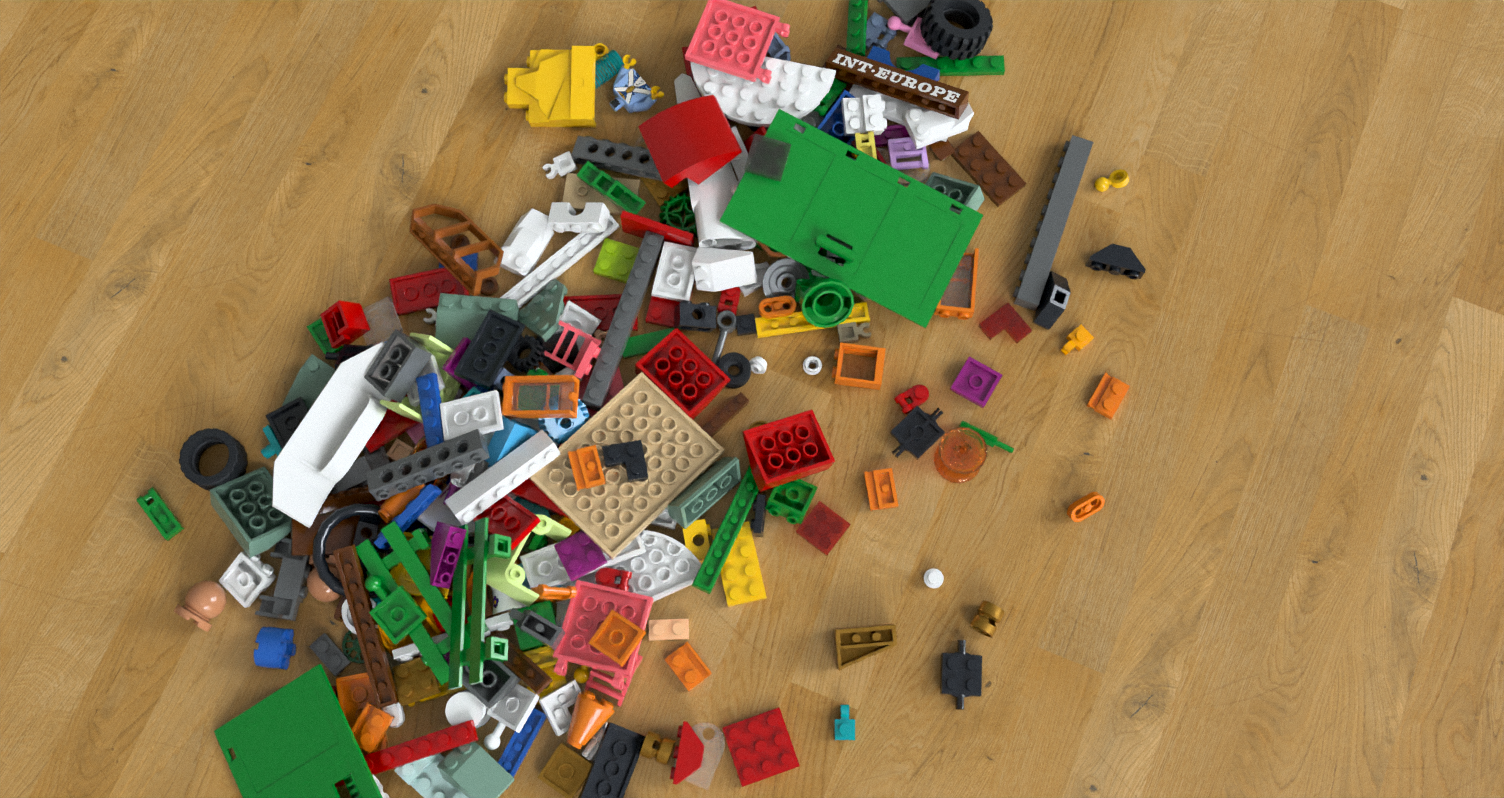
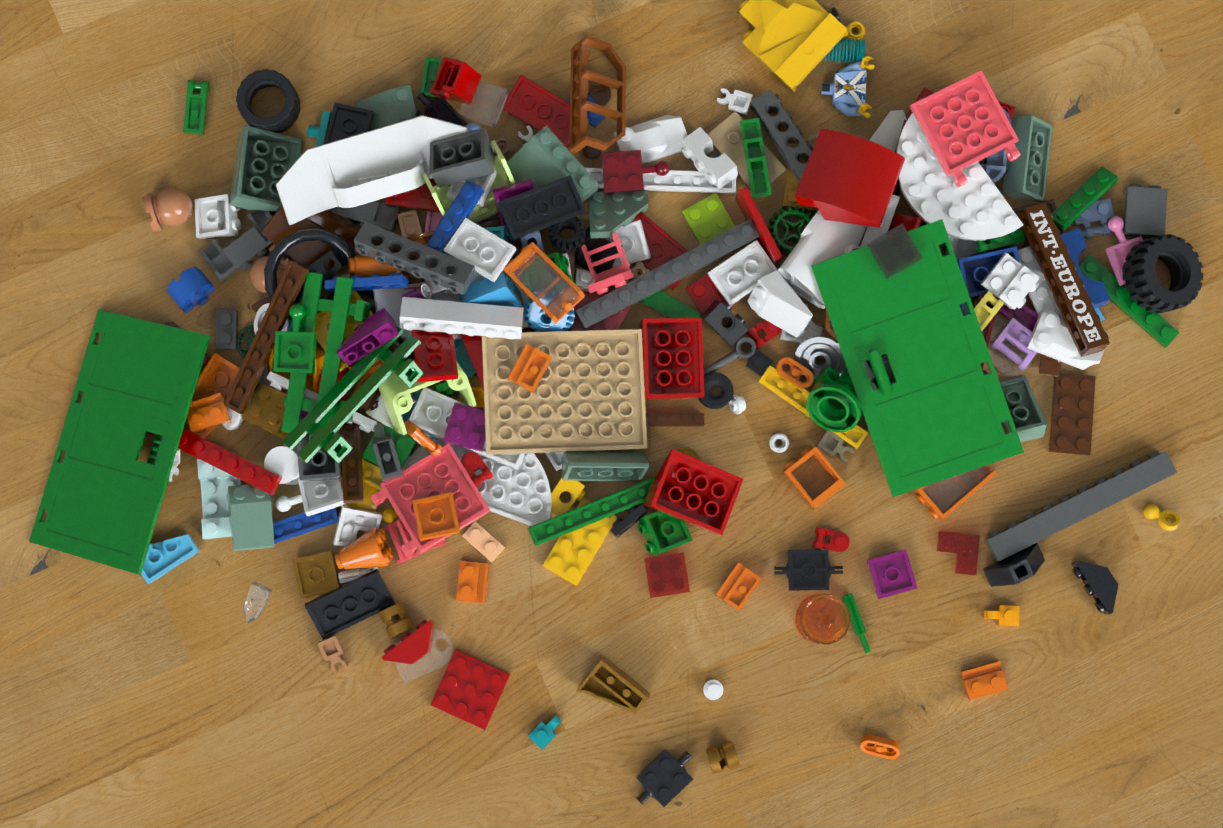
camera: 45 degrees right, 10 degrees up
black plate [602,440,648,483] -> none
none -> dark red plate [601,150,670,193]
none -> sand green slope [1002,115,1053,202]

